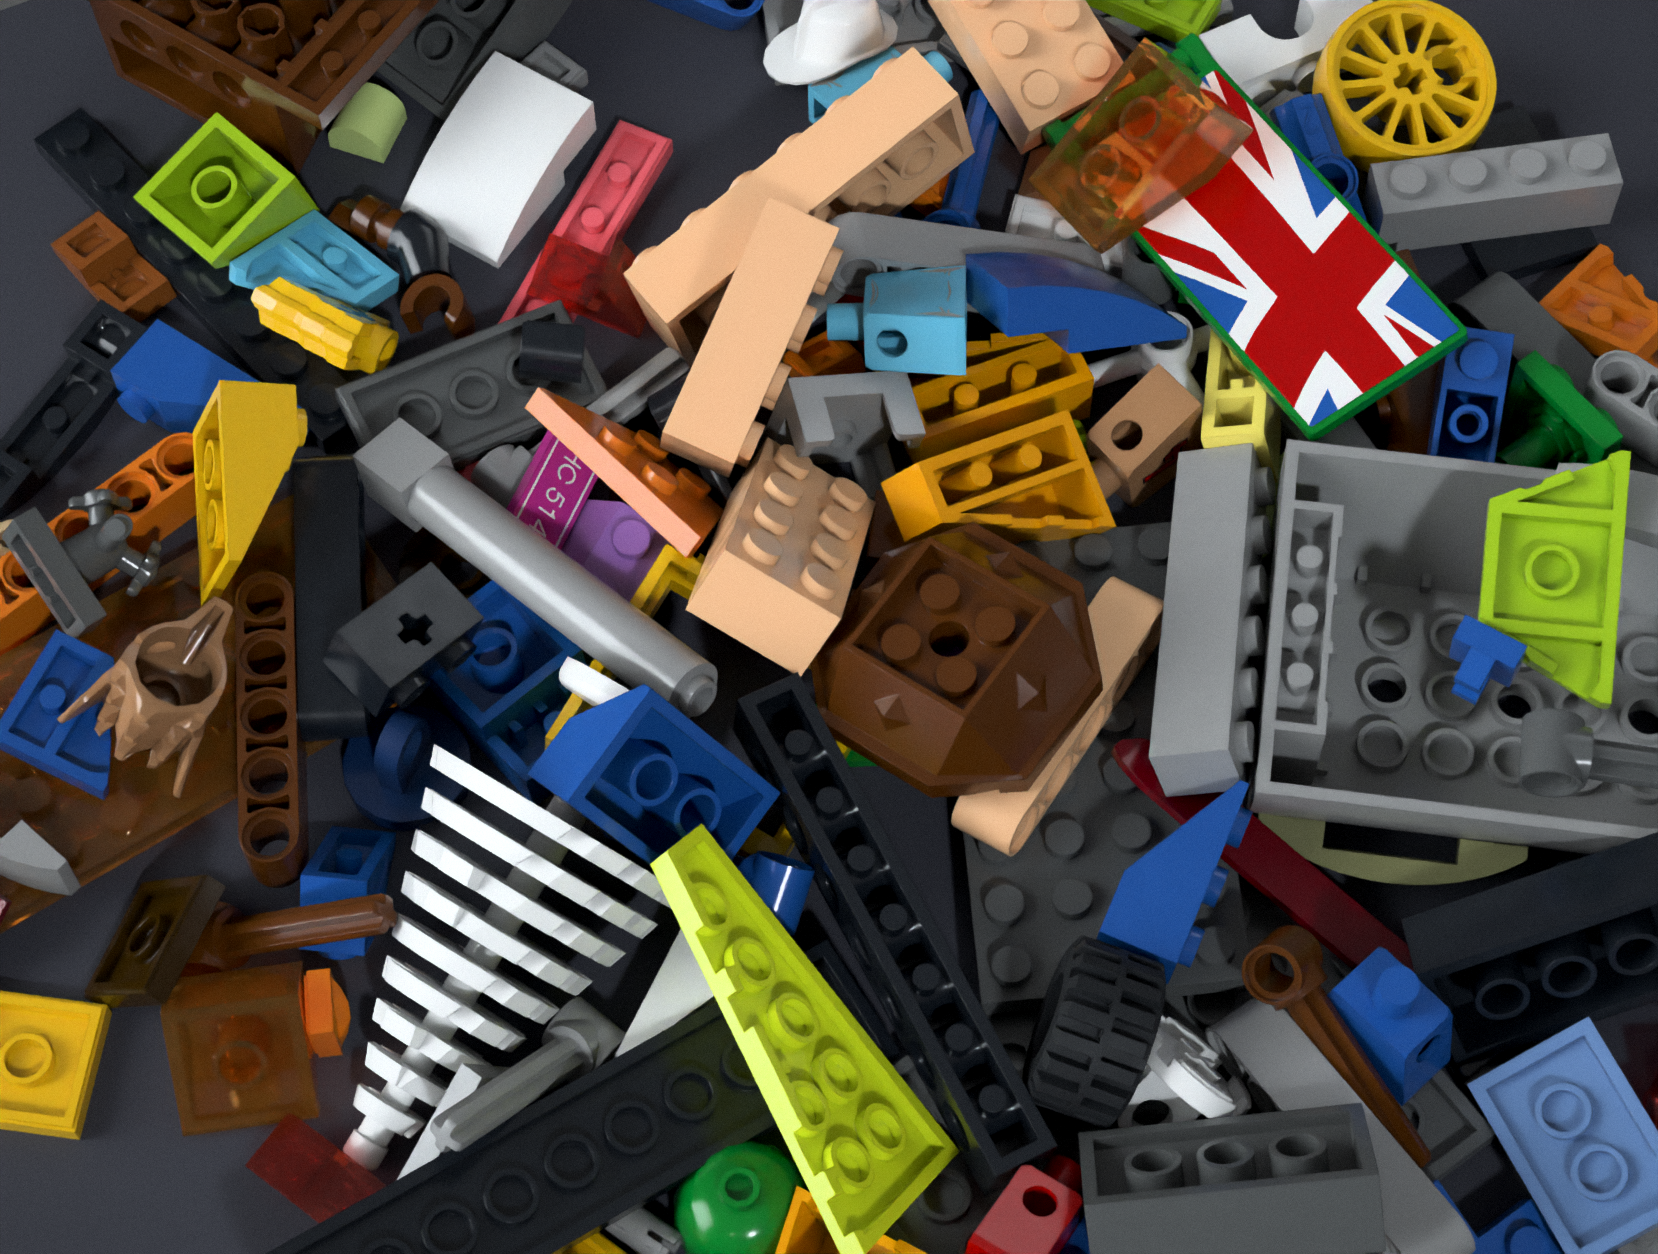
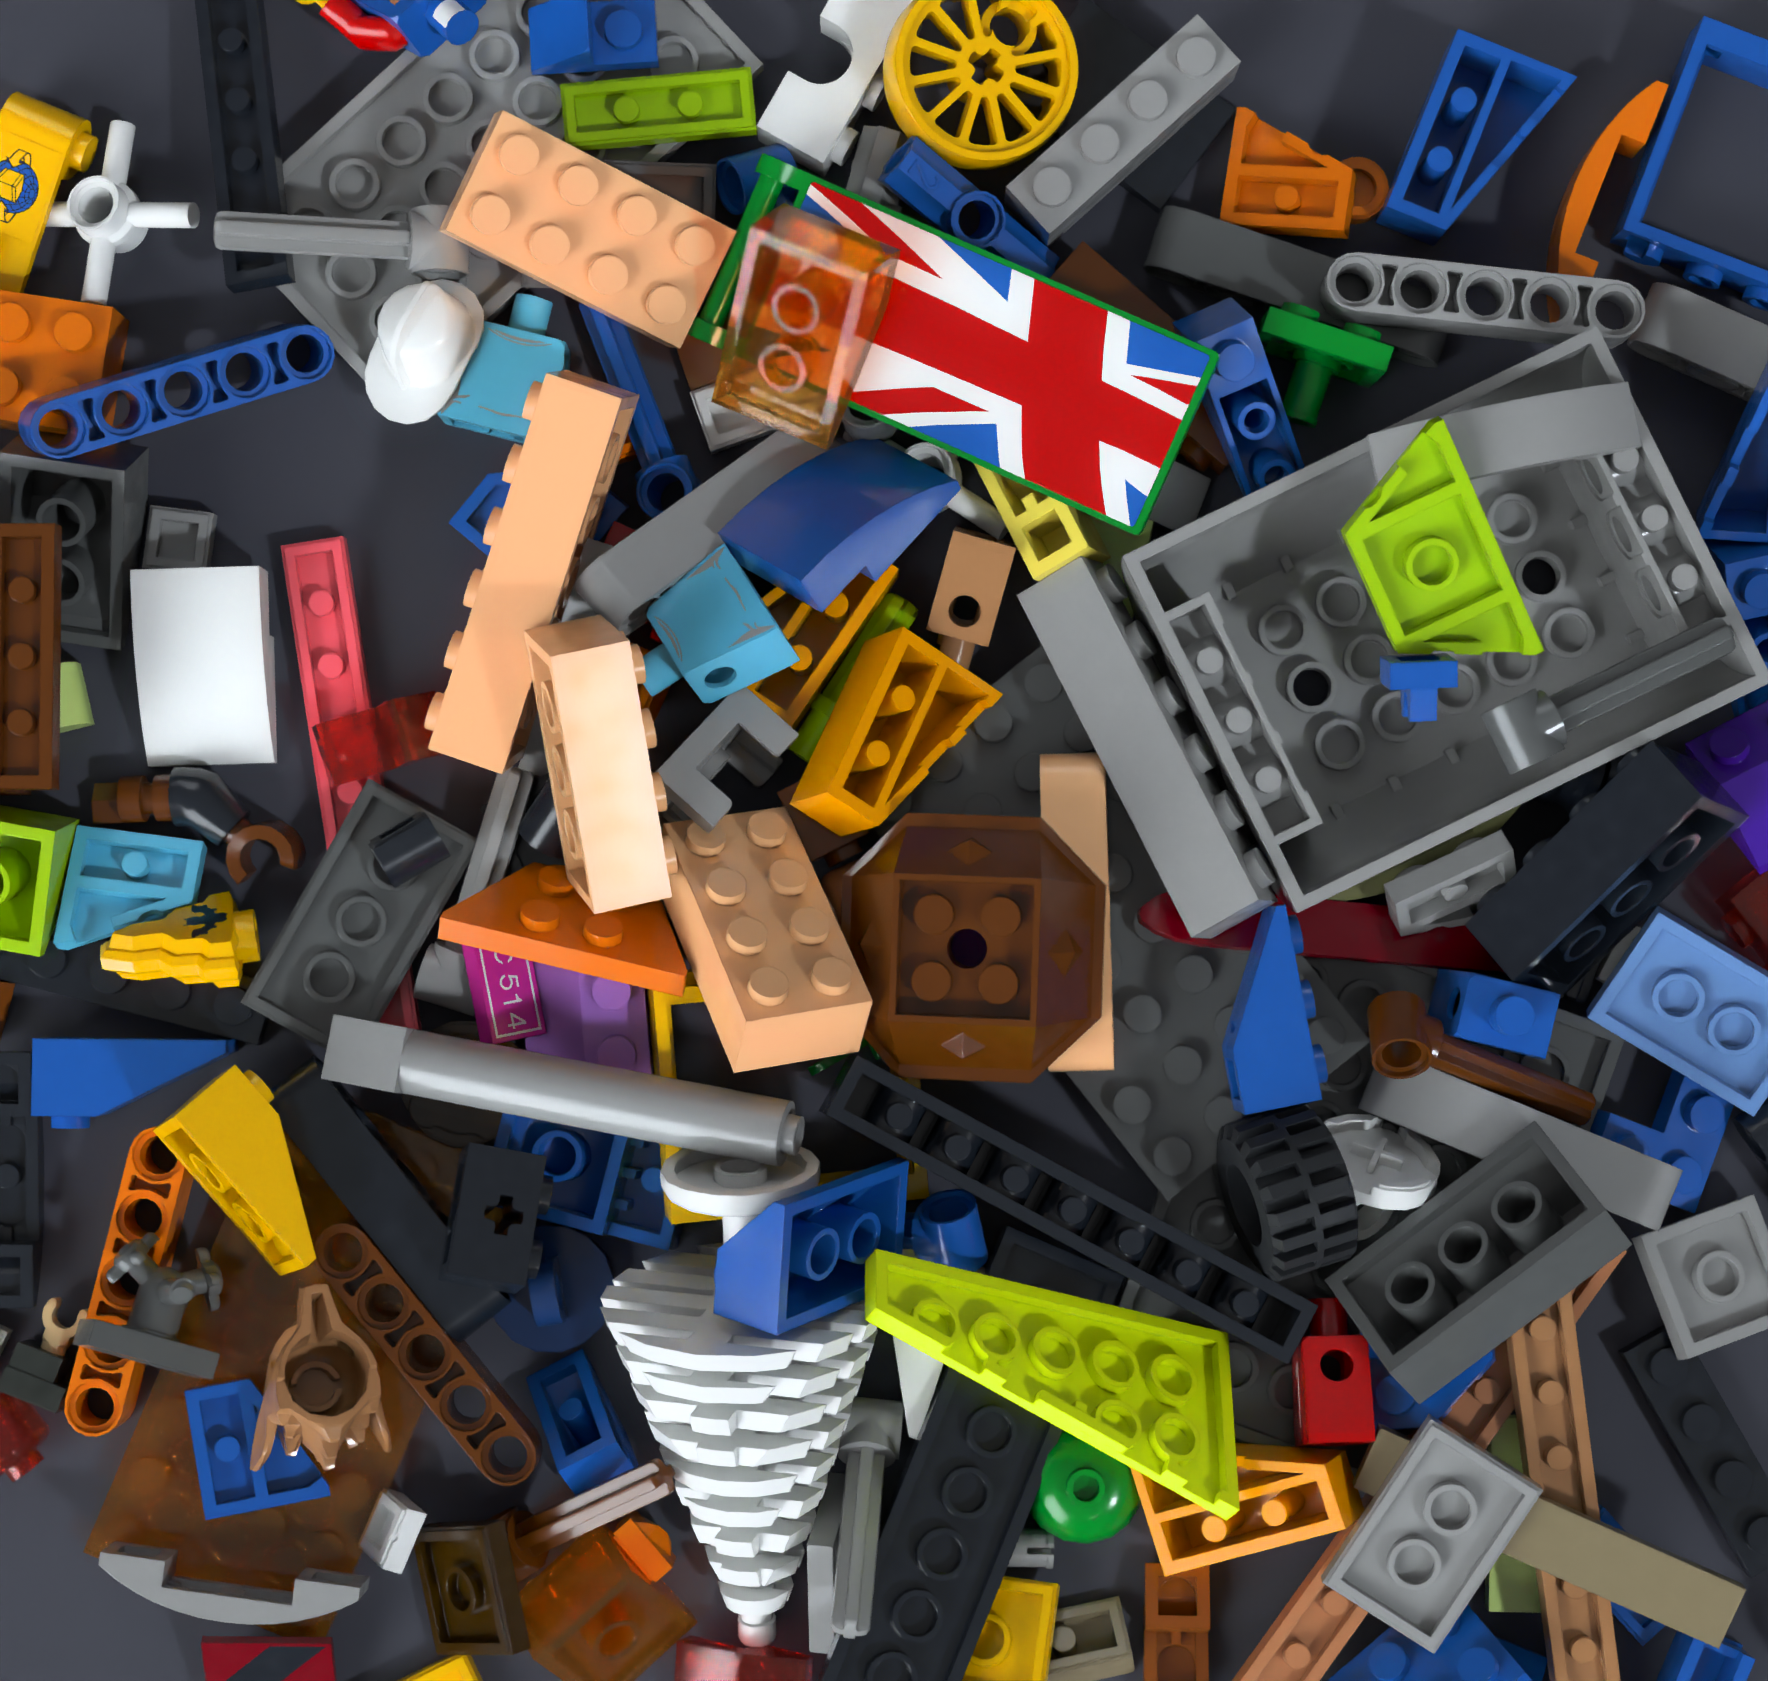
camera: 35 degrees left, 25 degrees up
none -> white tile [358,1487,427,1574]
none -> light grey wing [1383,830,1516,936]

